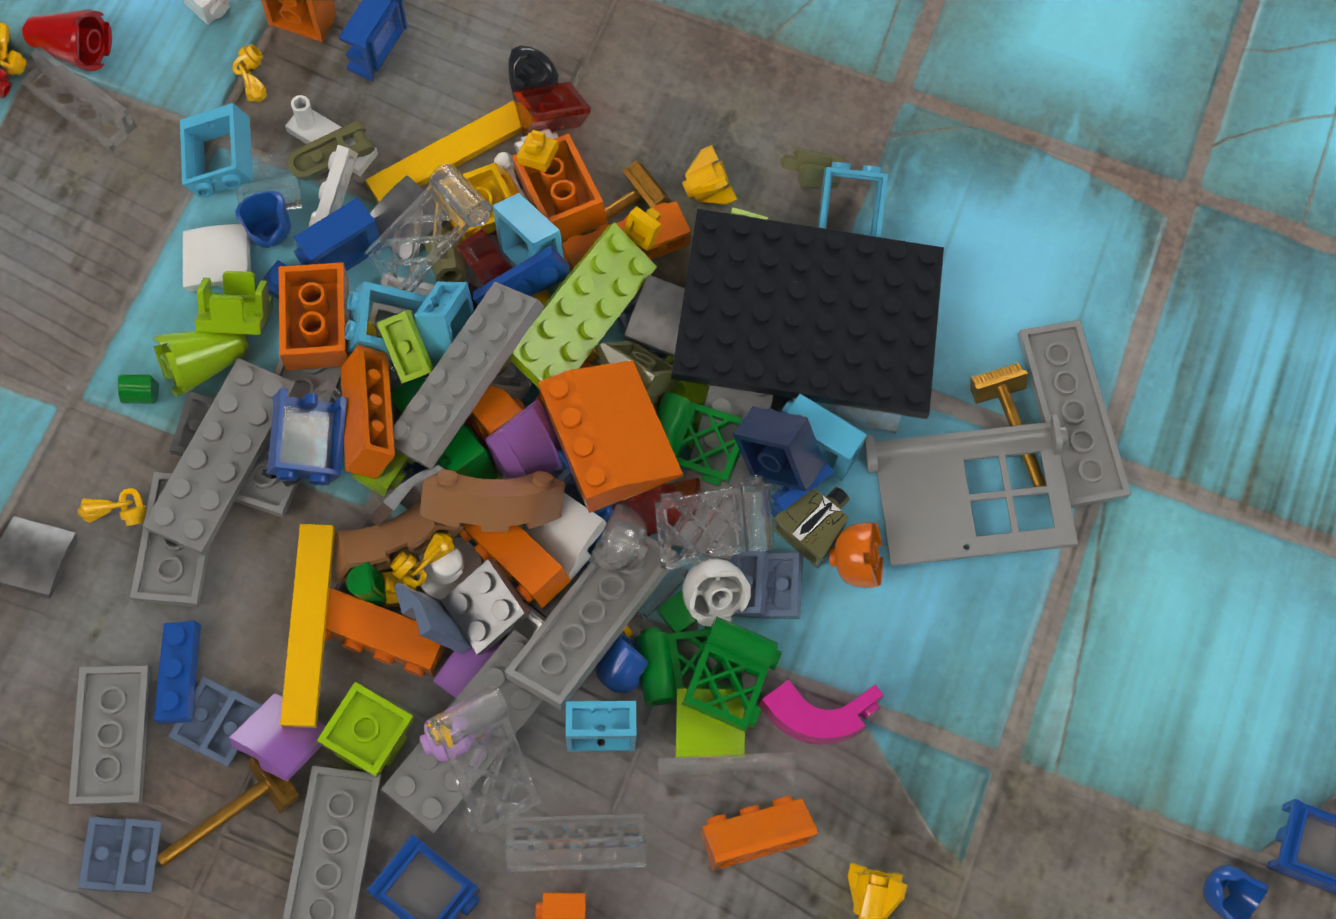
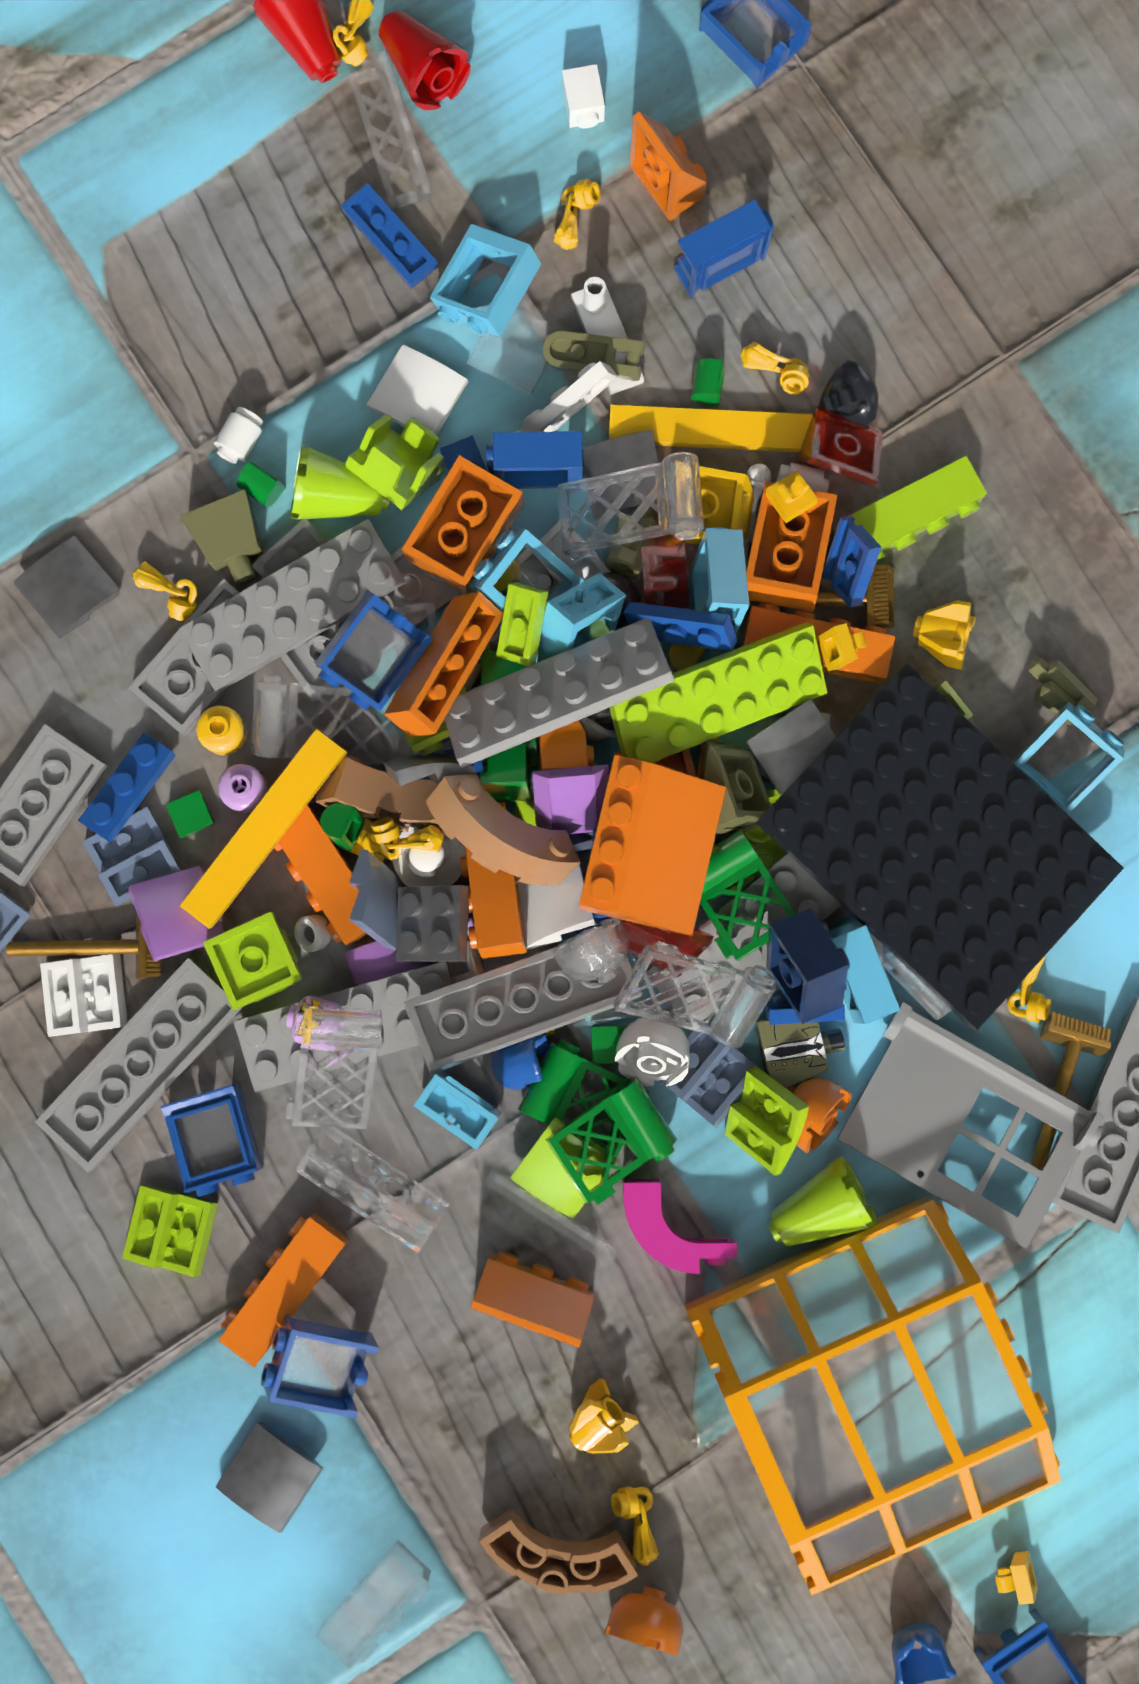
camera: 40 degrees right, 15 degrees up
blue hair [235,191,291,248] -> none
none -> white slope [40,954,128,1037]
none -> green tile [166,790,215,839]
none -> olive torso [180,490,263,584]
none -> yellow head [196,705,248,756]
none -> white brick [214,407,263,464]
none -> lavender head [218,763,269,813]
none -> clear piece [251,674,399,764]
none -> white piece [294,915,332,952]
none -> blue plate [341,183,438,289]
none -> clear window [685,1196,1061,1595]
none -> green brick [691,359,725,407]
none -> lime slope [724,1067,809,1176]
none -> yellow piece [740,341,810,395]
none -> lime cone [768,1156,877,1246]
none -> blue plate [822,515,881,608]
none -> lime brick [833,456,987,563]
none -> yellow tile [995,1551,1038,1605]
none -> yellow piece [1007,956,1051,1023]

